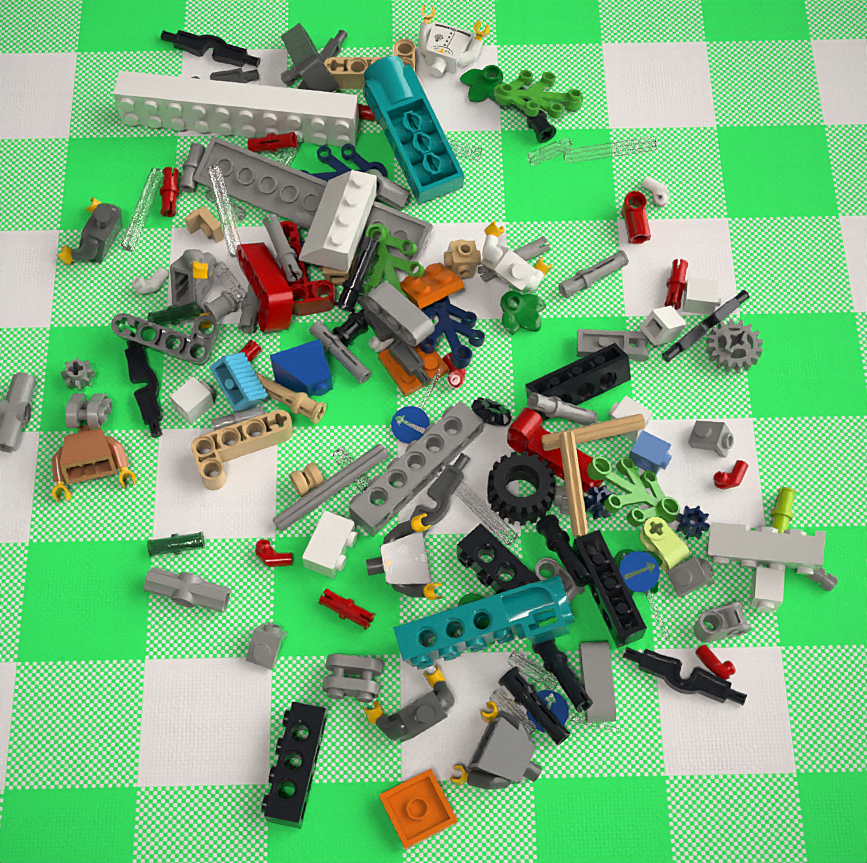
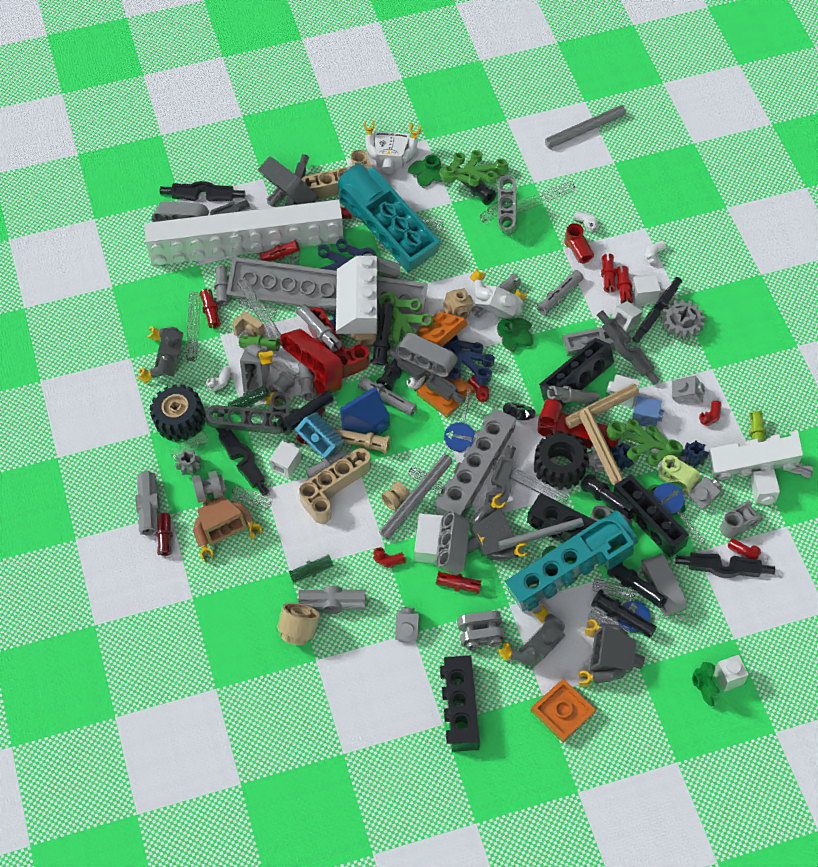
camera: 15 degrees left, 5 degrees down
none -> black wheel [150,384,206,442]
none -> light grey beam [151,201,209,222]
none -> dark red axle [156,513,173,556]
none -> clear axle [170,431,209,461]
none -> clear axle [231,486,273,509]
none -> bright green pin [239,335,281,351]
none -> black pin [277,390,334,435]
none -> tan piece [277,603,320,645]
none -> light grey beam [436,510,470,575]
none -> light grey beam [498,175,517,235]
none -> light grey bar [498,518,584,550]
none -> light grey axle [545,105,626,148]
none -> dark grey piece [596,310,660,385]
none -> red pin [601,254,617,293]
none -> white arm [644,240,666,264]
none -> green plate [692,662,720,706]
none -> white brick [714,655,749,692]

